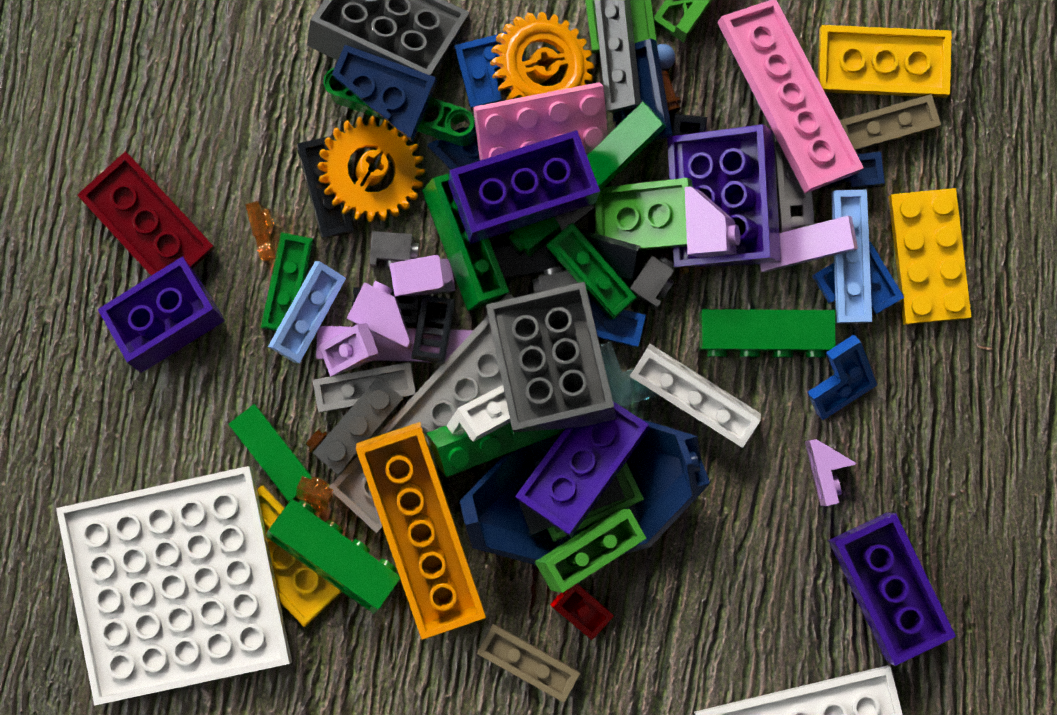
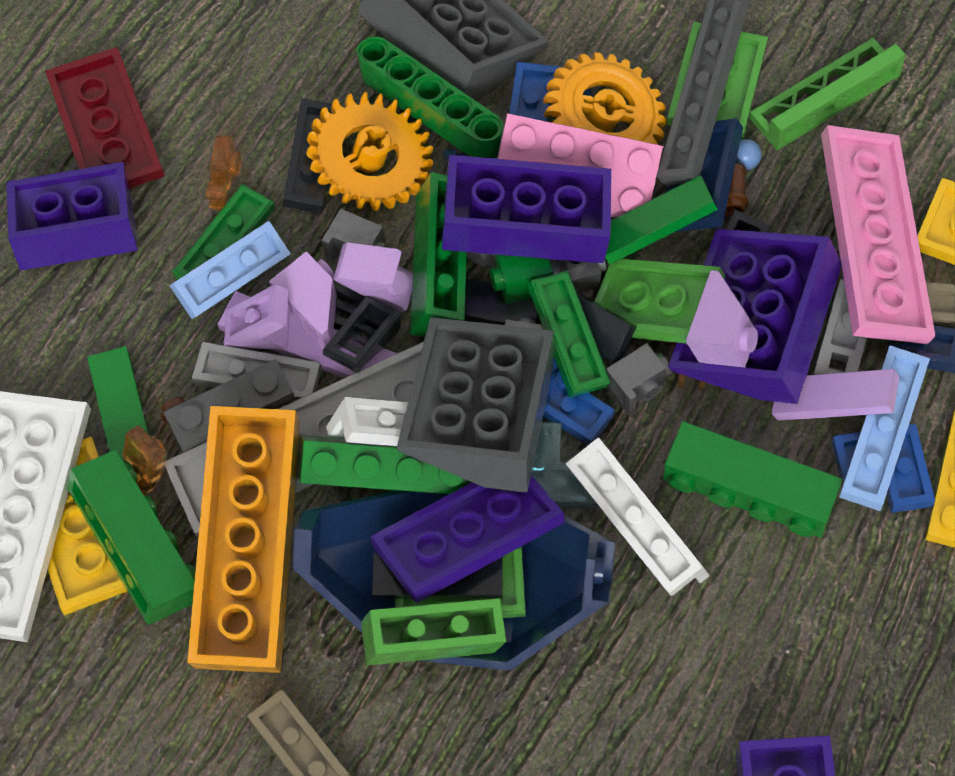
camera: 25 degrees right, 20 degrees down
dark blue wing [332,45,438,142] -> none
red slope [550,583,614,640] -> none
lavender slope [805,439,856,506] -> none
blue plate [807,335,878,420] -> none

